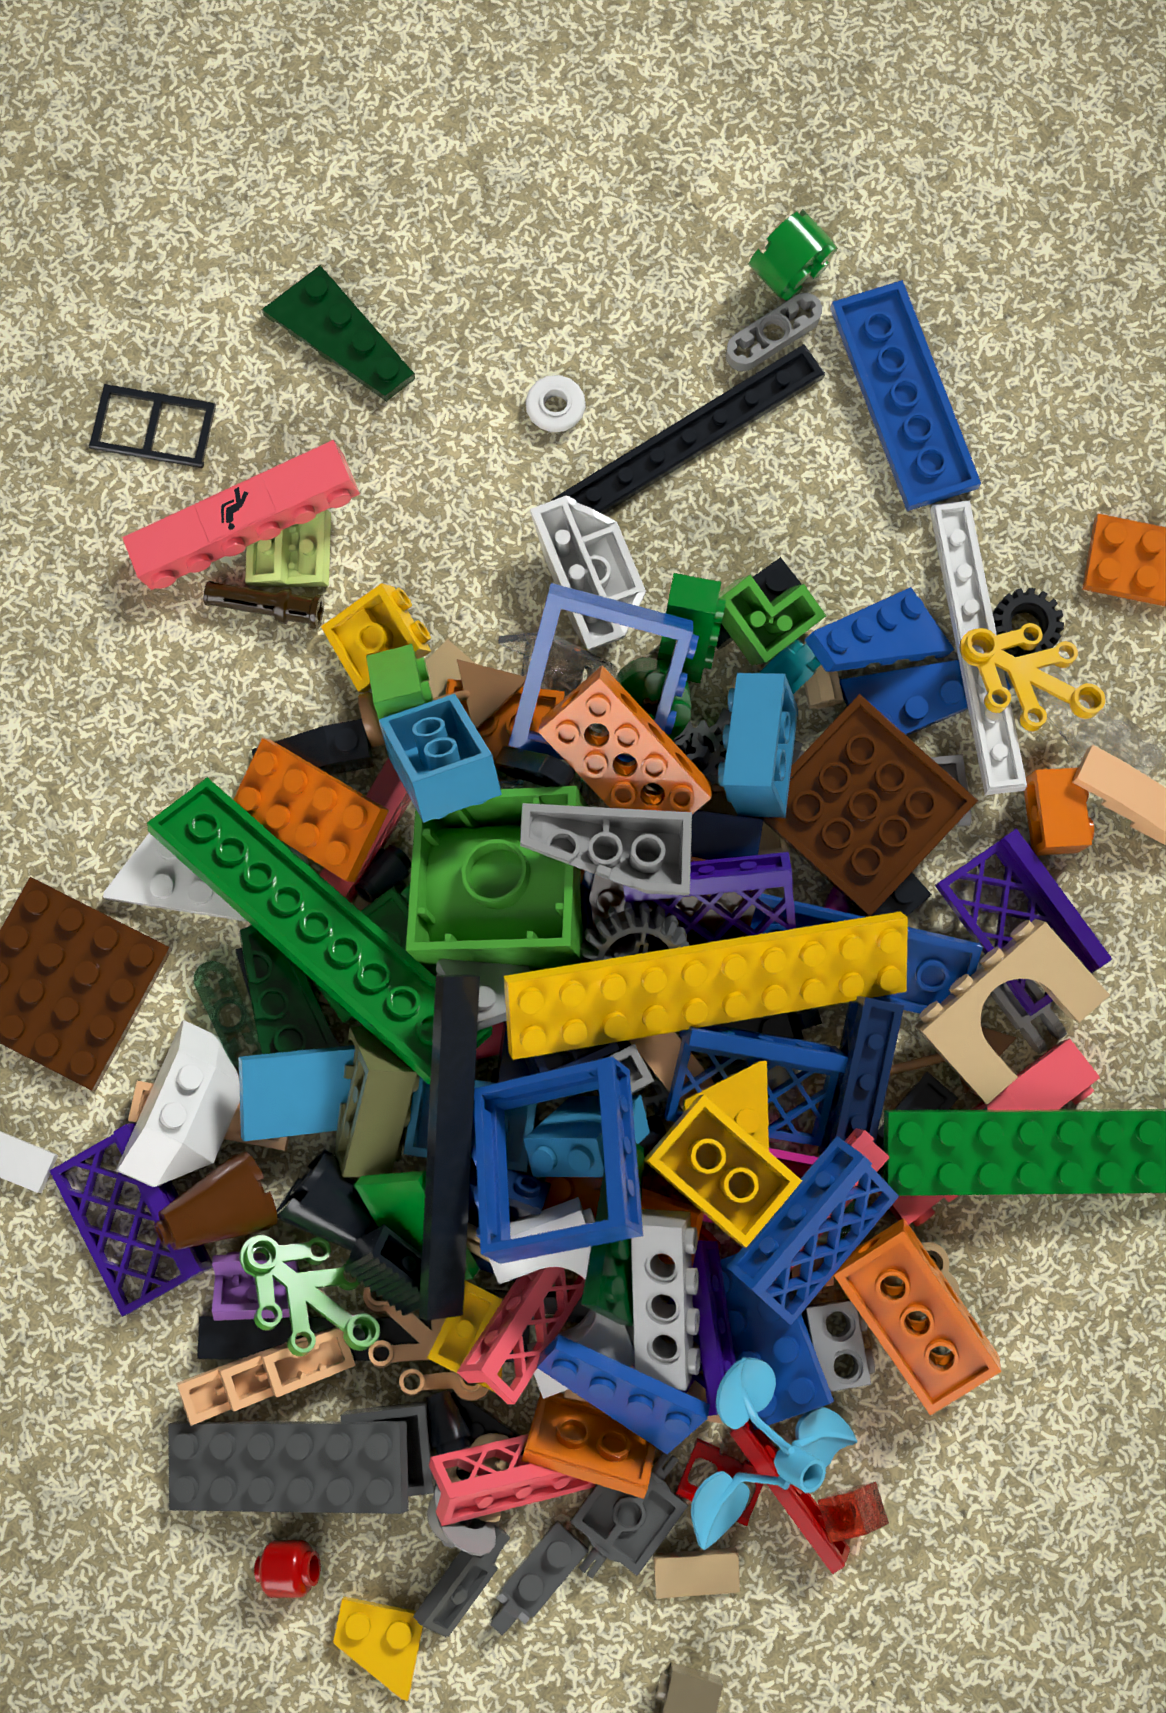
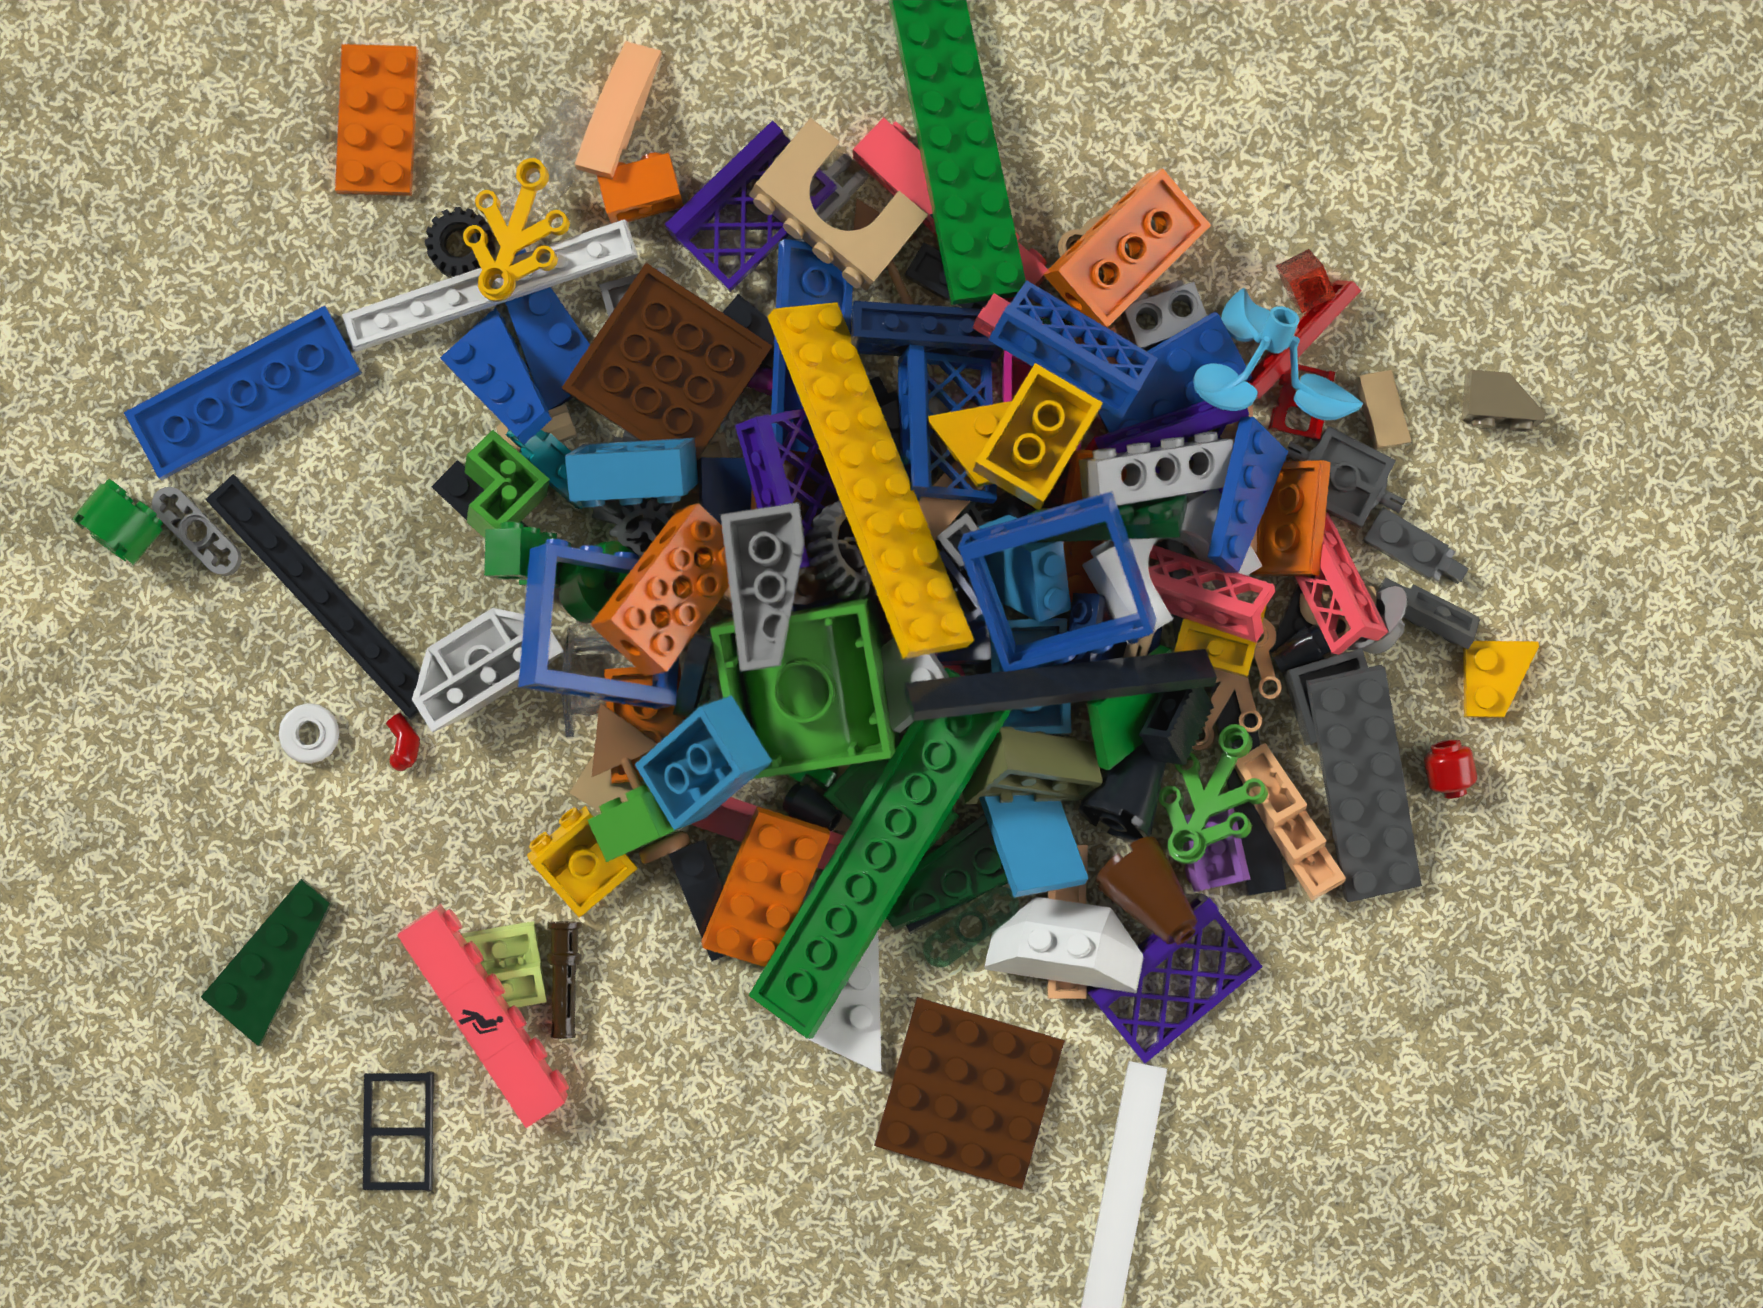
camera: 100 degrees left, 5 degrees up
none -> red arm [385,712,420,771]

